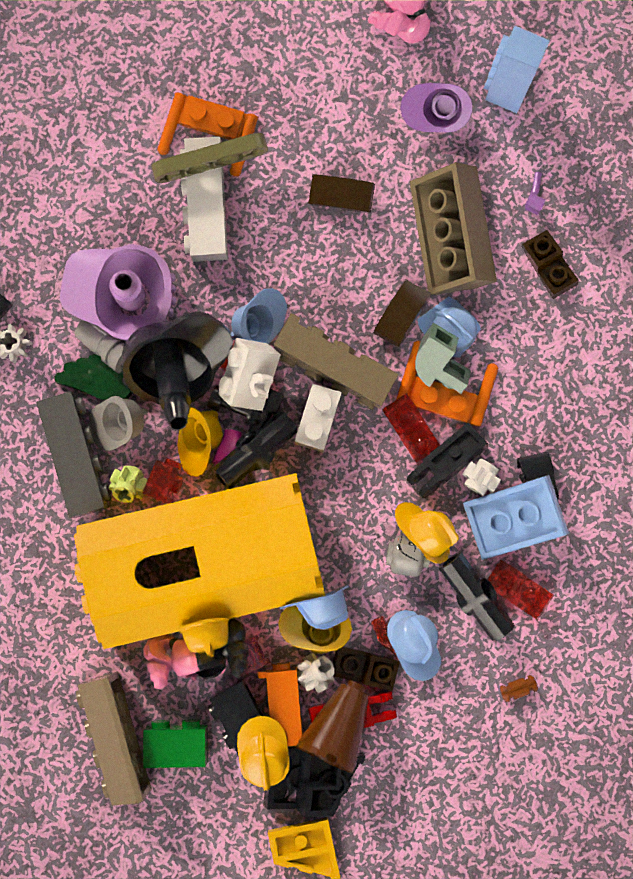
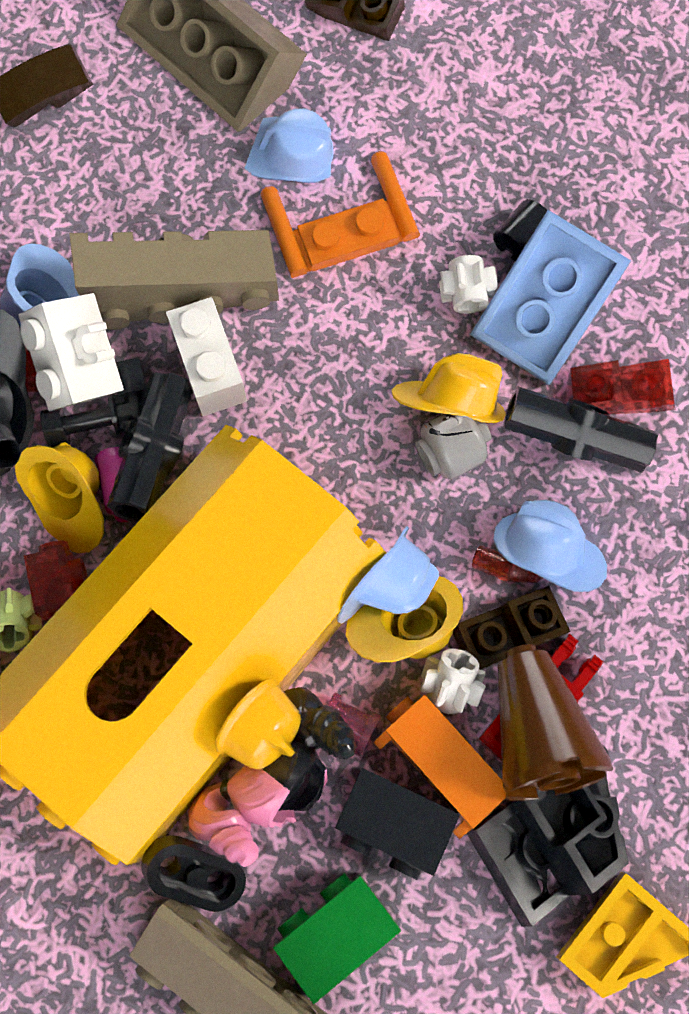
camera: 40 degrees left, 10 degrees down
yellow piece [237,716,290,791] -> none
dark brown slope [373,280,431,347] -> none
clear red slope [382,393,440,463] -> none
black hinge [407,423,489,498] -> none
brick [415,323,471,394] -> none
none -> black plate [141,835,246,912]

